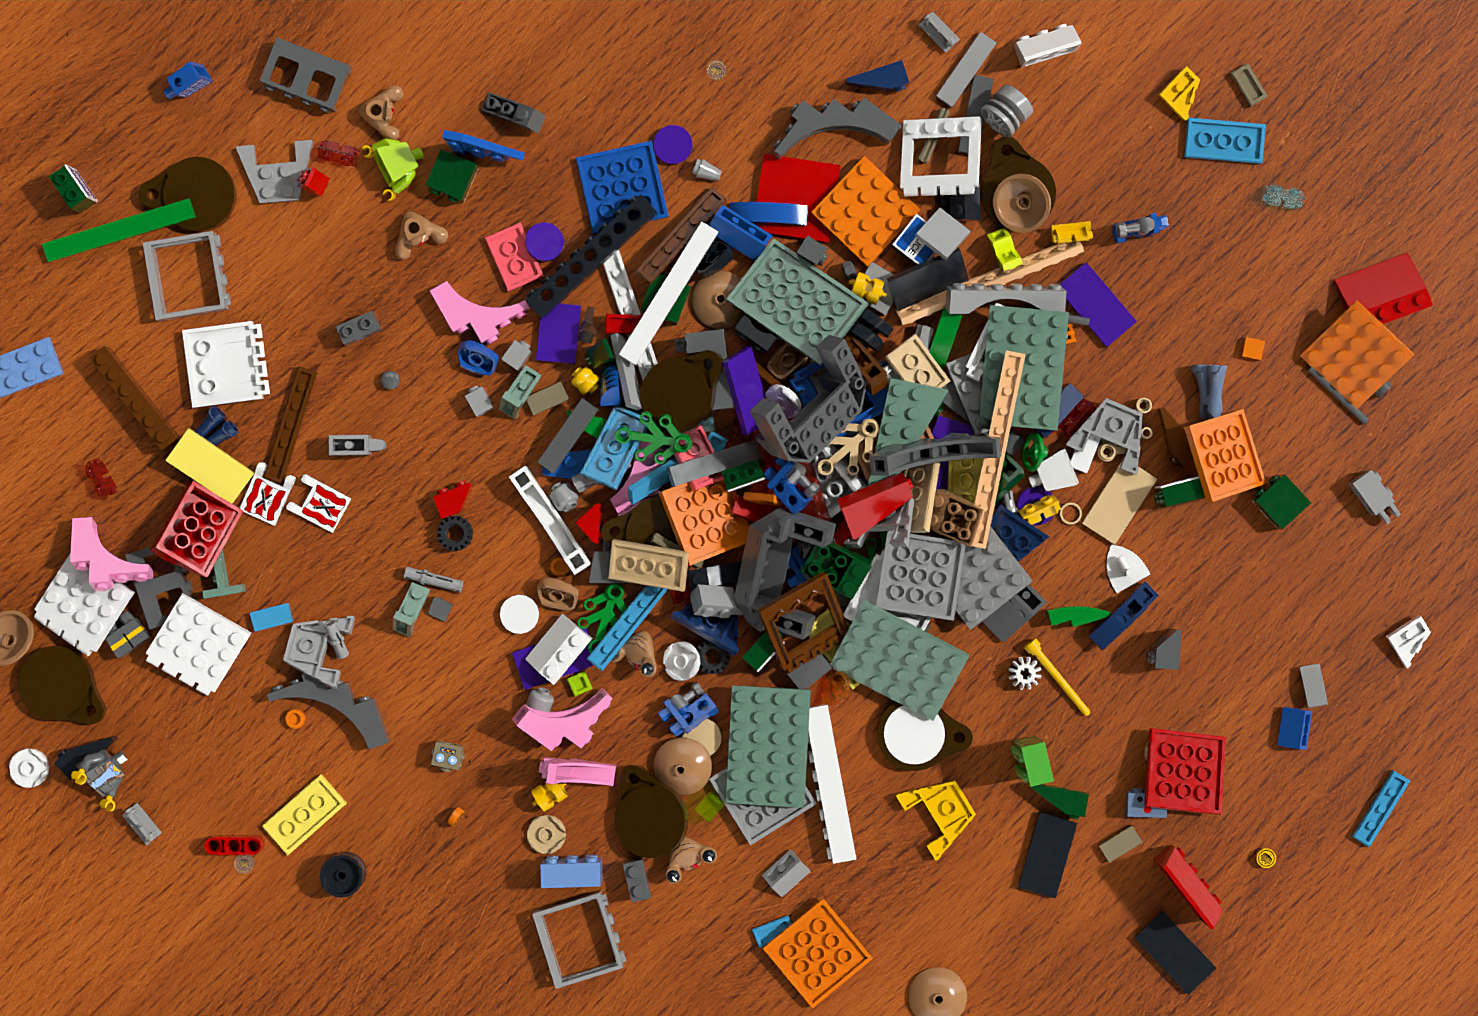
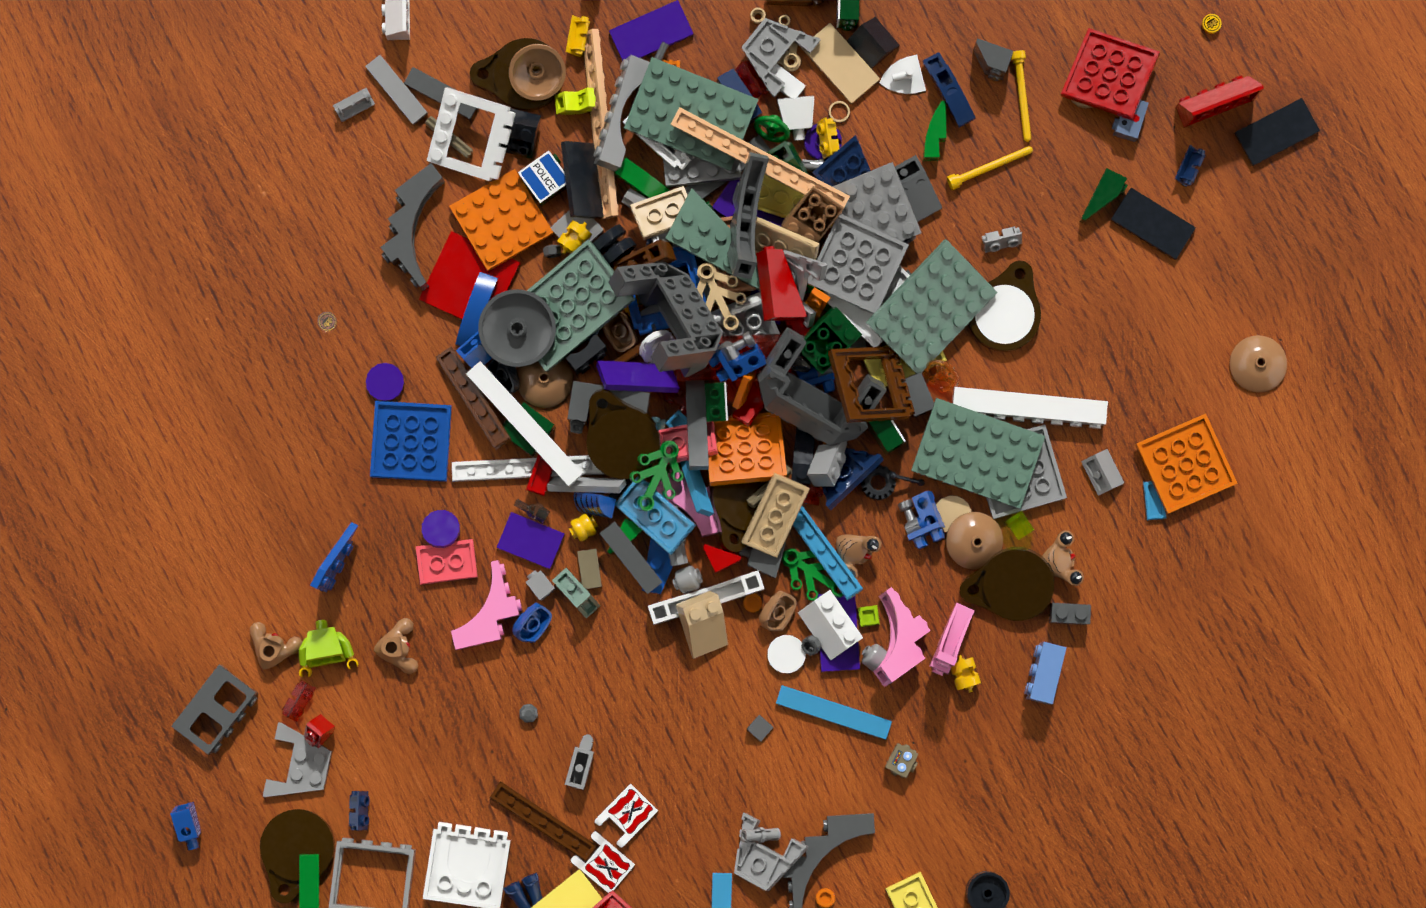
camera: 75 degrees left, 5 degrees down
dark grey brick [336,311,383,346] -> none
sand green bracket [392,582,430,637] -> none
light grey pin [404,566,464,593] -> none
dark green piece [425,149,479,203] -> none
red slope [433,480,473,519] -> none
black tyre [437,516,473,551] -> none
orange tile [447,807,465,827] -> none
light grey brick [465,386,495,417] -> none
dark grey slope [482,92,546,134] -> none
black brick [526,195,657,319] -> none
tan tile [527,814,566,854] -> none
light grey window [532,890,626,989] -> none
dark green slope [585,338,616,369] -> none
white tile [663,641,700,681] -> none
light grey cone [691,159,722,181] -> none
dark grey brick [797,236,828,267] -> none
dark blue slope [845,60,909,93] -> none
yellow wing [896,780,976,861] -> none
light grey tile [915,208,971,260] -> none
light grey wheel [980,84,1033,138] -> none
white gear [1008,657,1042,690] -> none
bright green brick [1011,735,1054,787] -> none
dark tan tile [1098,825,1142,863] -> none
none -> dark blue hinge [349,791,370,830]
none -> dark grey dish [478,289,556,367]
none -> tan slope [675,591,728,659]
none -> dark azure tile [776,685,892,740]
none -> dark grey tile [801,635,821,656]
none -> orange slope [805,287,831,323]
none -> black slope [847,17,900,69]
none -> black hinge [889,472,925,486]
none -> light grey hinge [982,226,1022,253]
none -> yellow piece [1011,50,1031,142]
none -> dark blue hinge [1175,145,1206,187]

